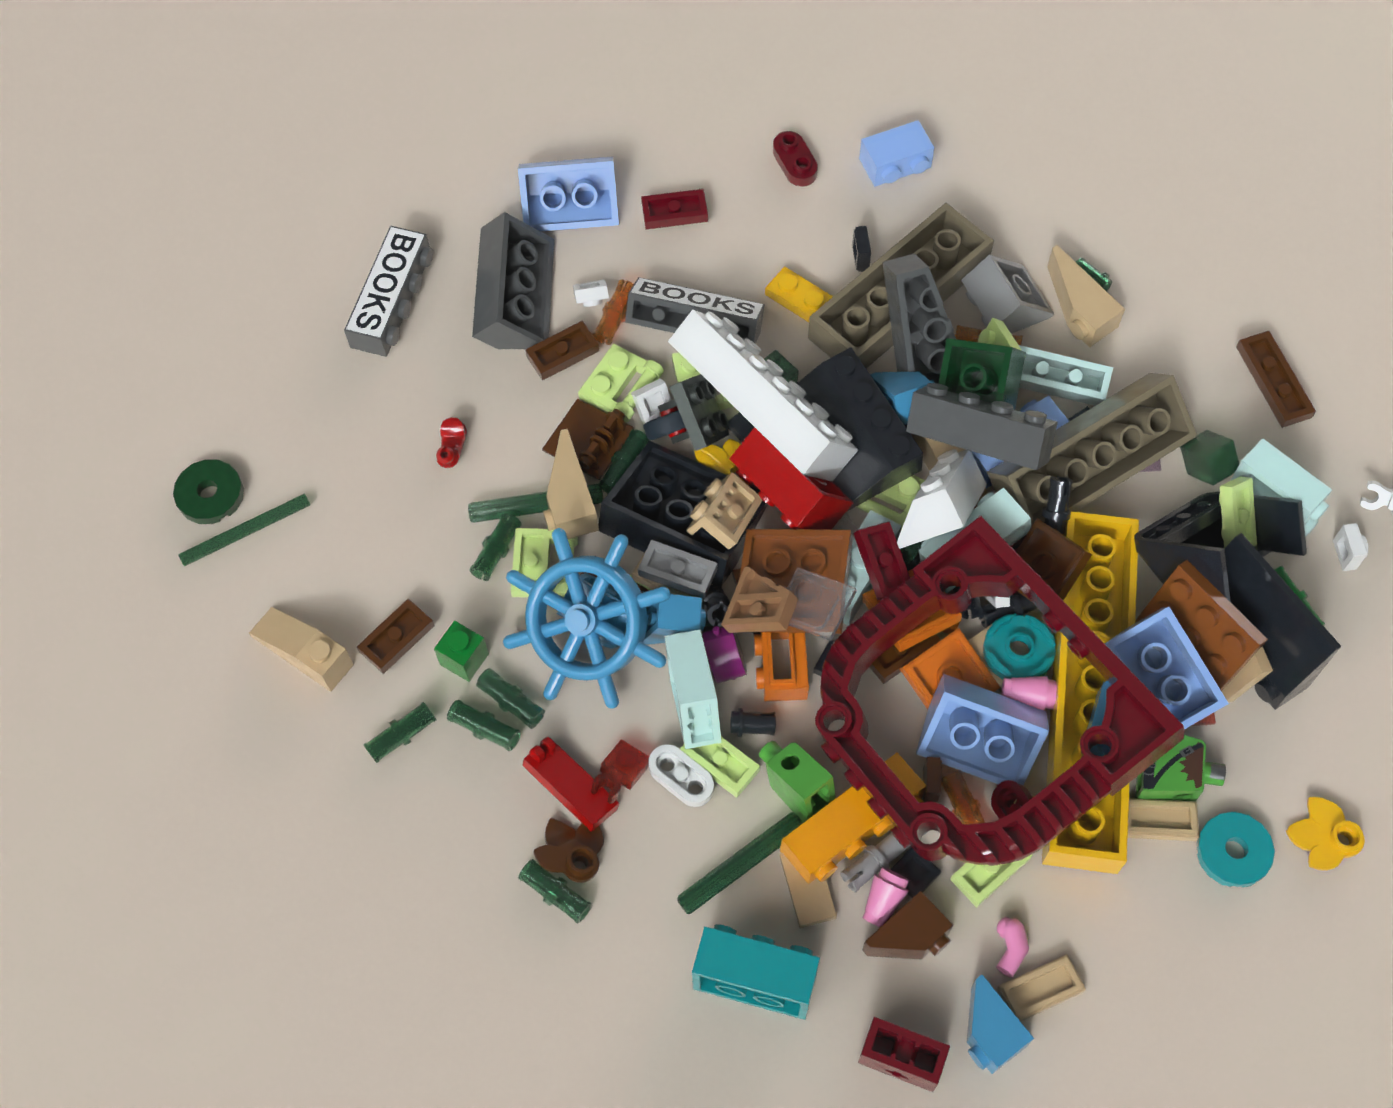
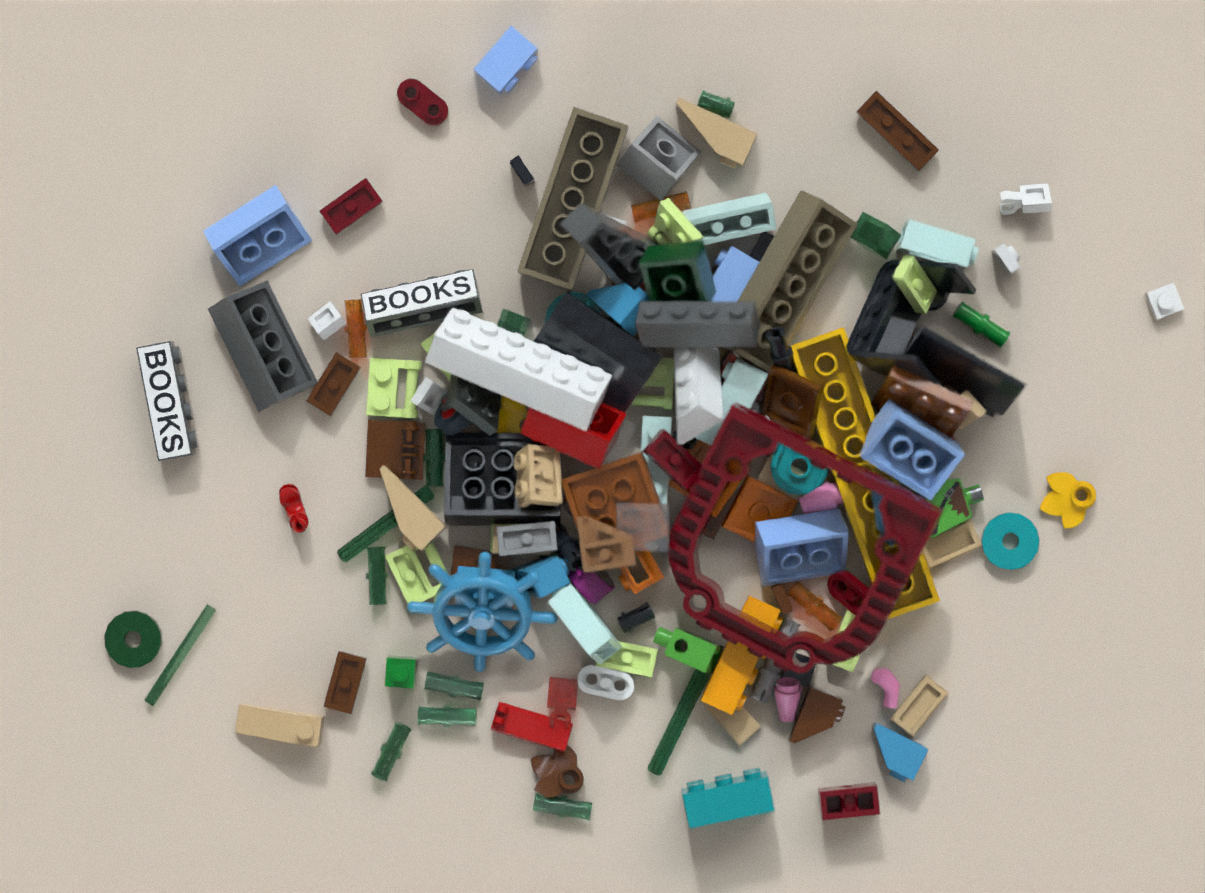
camera: 30 degrees left, 25 degrees up
yellow plate [765,266,833,322] -> none

